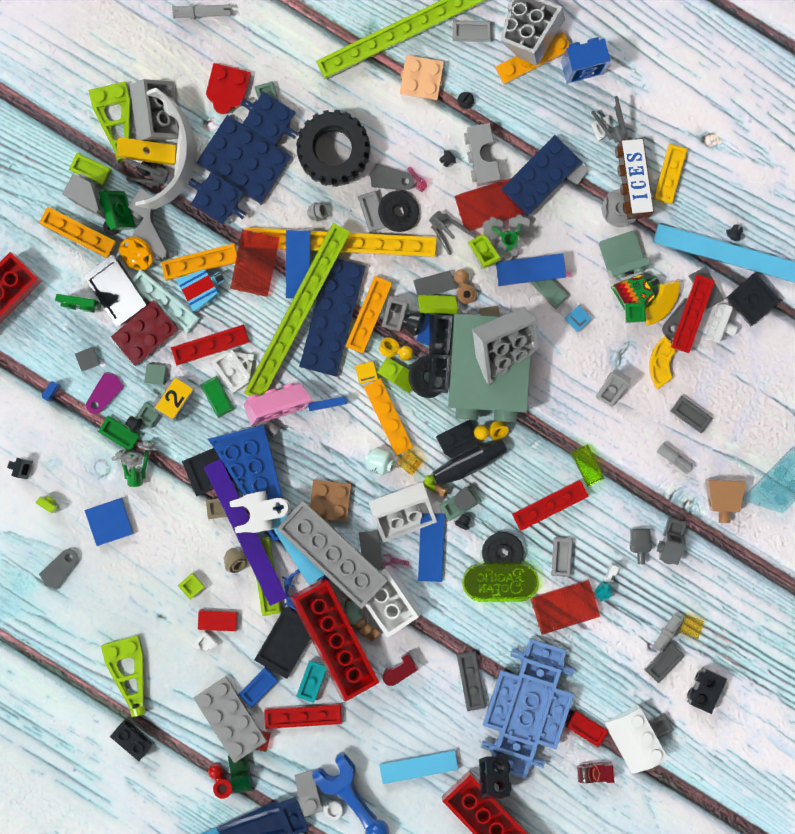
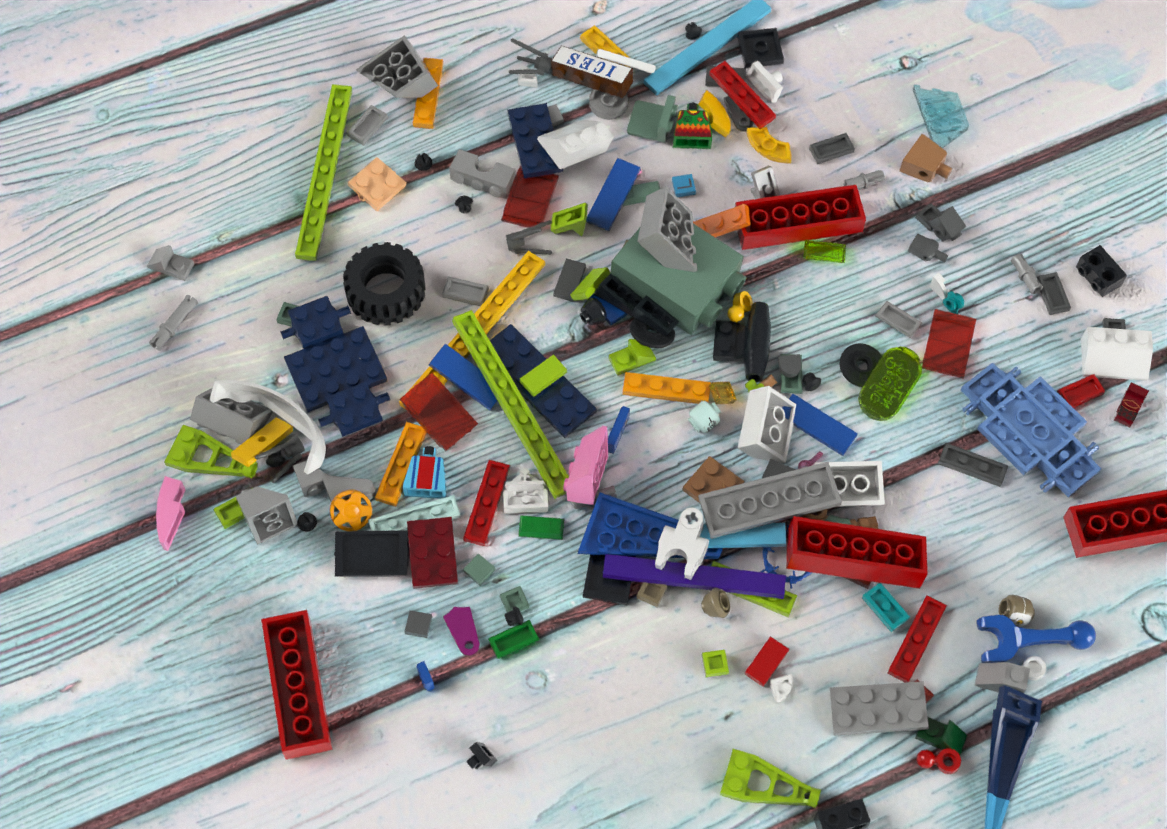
camera: 60 degrees left, 25 degrees down
lime plate [36,495,60,514] -> none
light orange plate [39,206,117,258] -> none
dark grey piece [39,549,78,590] -> none
green plate [55,294,102,313] -> none
blue tile [84,498,134,546] -> none
green plate [99,190,136,230] -> none
plant [112,440,159,487] -> none
brick [153,377,195,423] -> none
red plate [206,63,251,114] -> none
blue tile [238,667,279,708] -> none
black piece [254,607,311,679] -> none
light grey plate [307,202,326,221] -> none
light orange plate [345,276,392,354] -> none
yellow tile [355,361,378,384] -> none
dark grey piece [369,164,414,190] -> none
black wheel [378,191,419,232] -> none
yellow plate [379,338,414,361] -> none
medium azure tile [379,750,458,784] -> none
light grey slope [381,296,408,332] -> none
dark red leg [383,652,418,686] -> none
clear pink hand [407,166,427,192] -> none
medium nougat plate [454,269,476,304] -> none
black brick [479,756,512,799] -> none
light grey plant [483,214,530,261] -> none
red plate [512,479,589,531] -> none
blue brick [561,37,611,84] -> none
green tile [624,302,646,323] -> none
clear yellow tile [679,614,704,639] -> none
none -> bright pink slope [156,476,186,551]
none -> lime tile [520,354,567,397]
none -> white slope [537,120,614,169]
none -> white tile [596,49,656,73]
none -> orange plate [693,204,750,237]
none -> red brick [735,184,866,250]
none -> dark tan head [998,595,1035,627]

